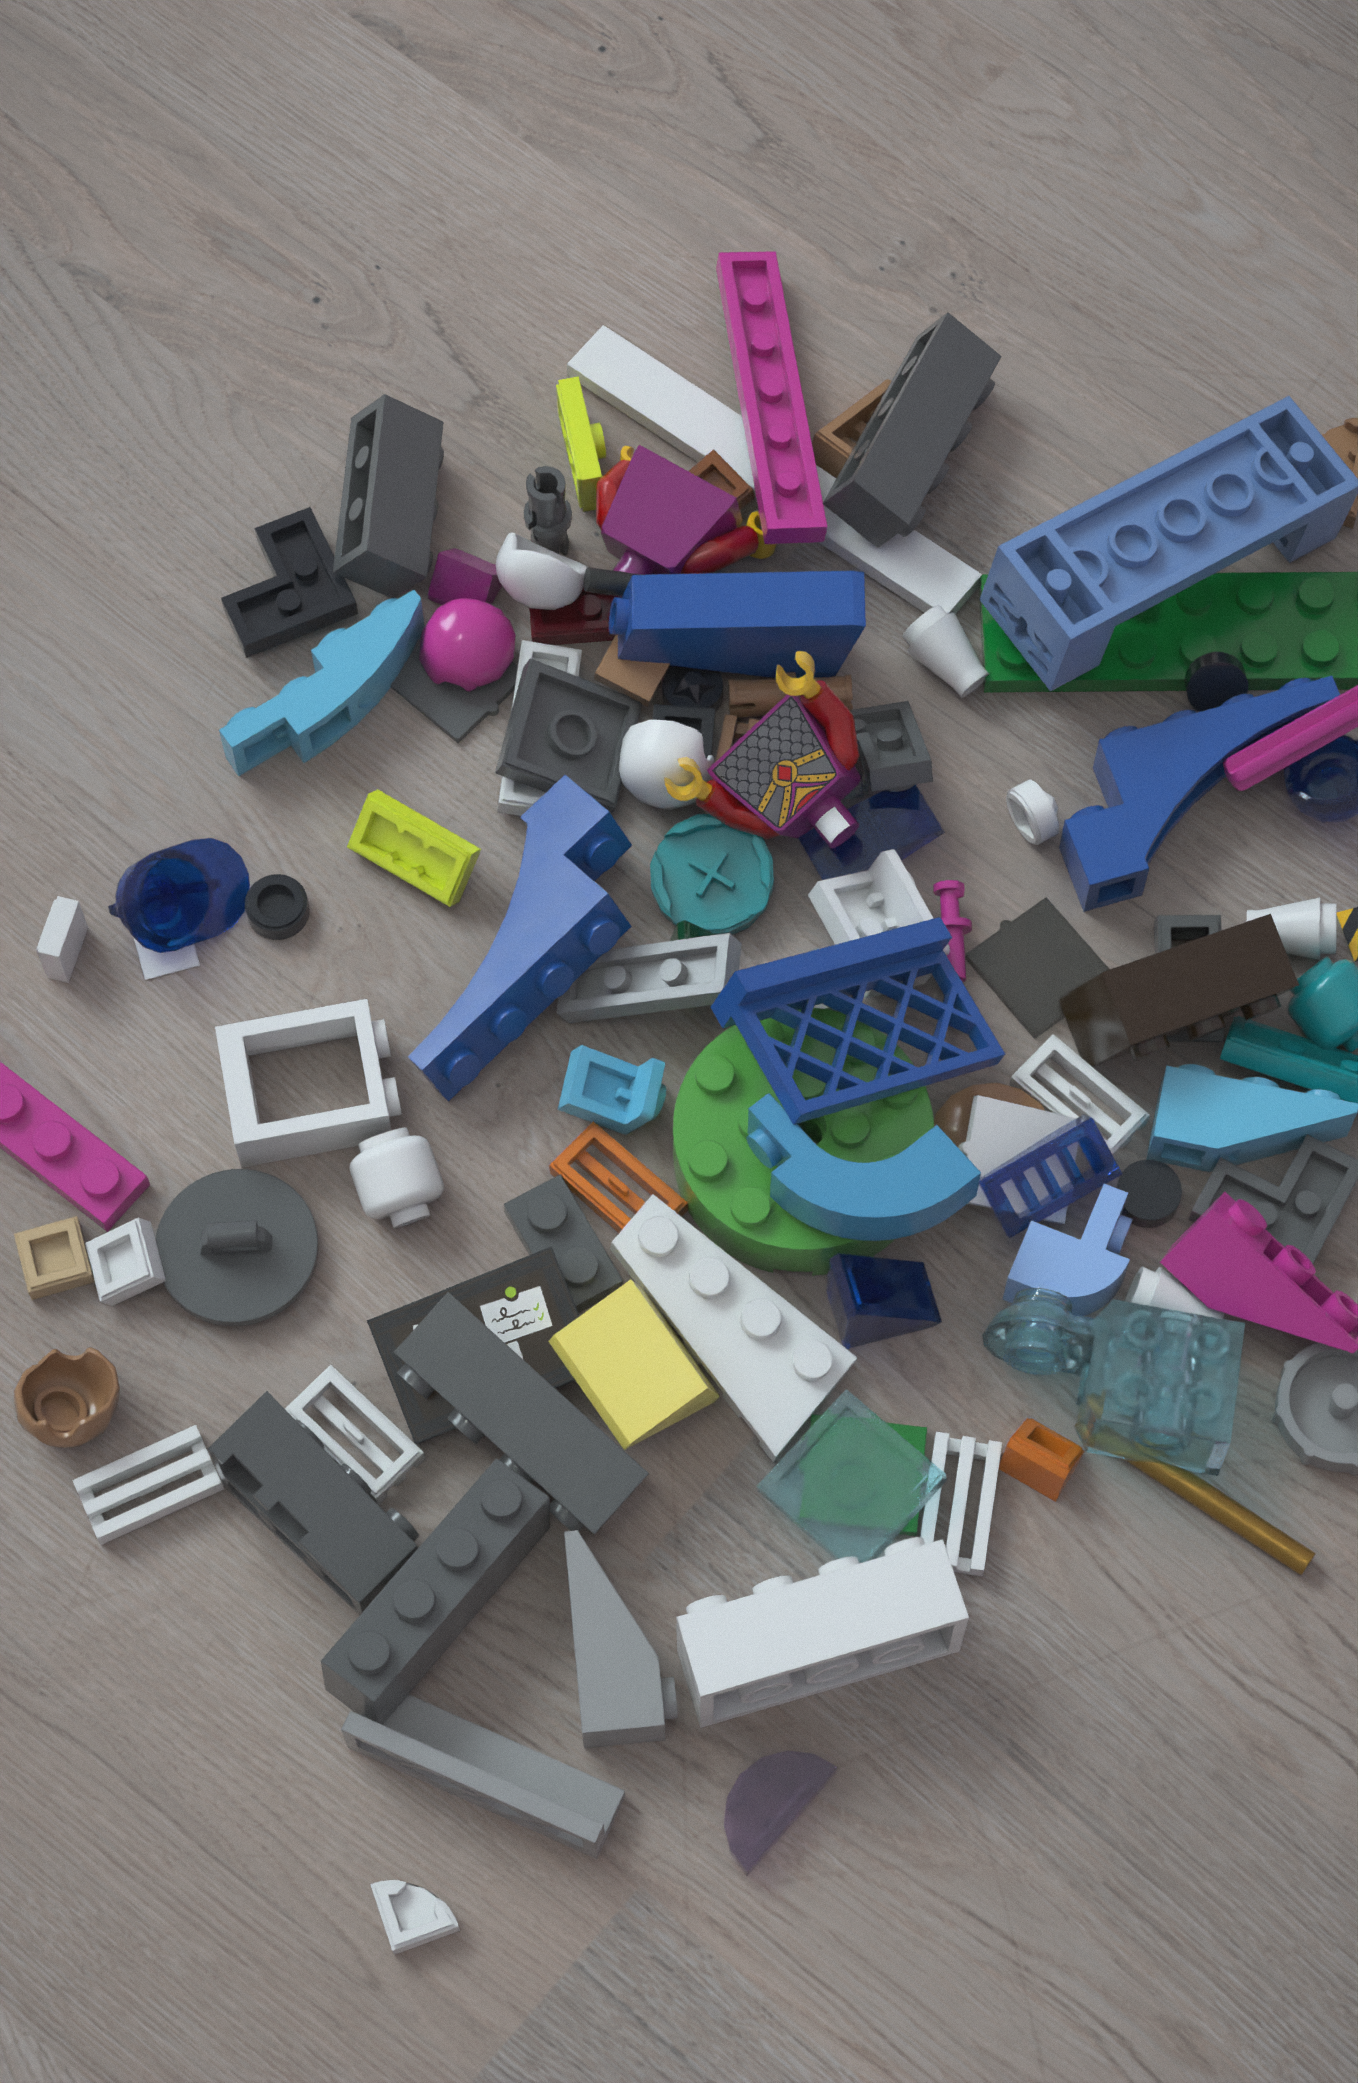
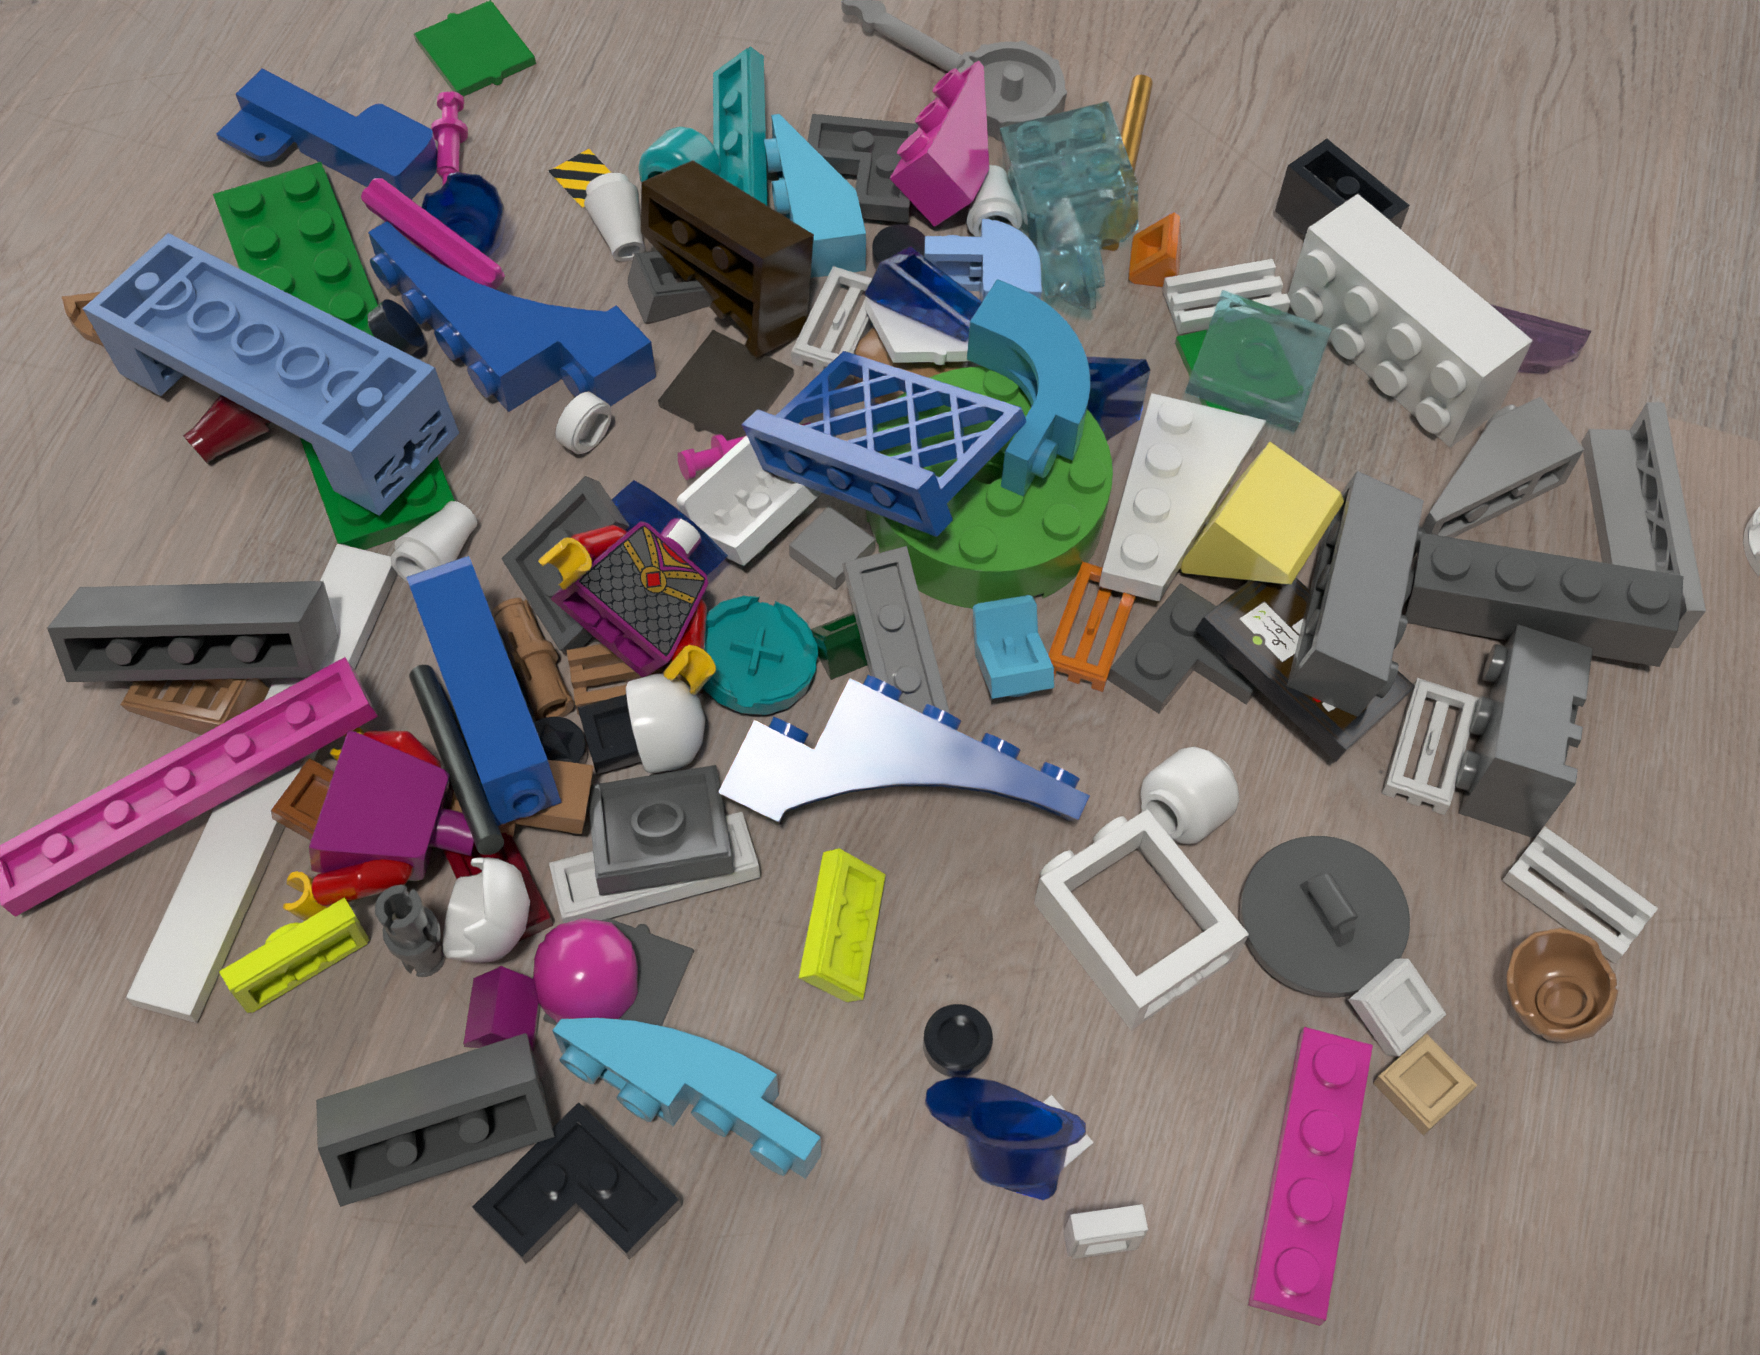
camera: 115 degrees left, 5 degrees down
none -> black brick [1275,138,1410,236]

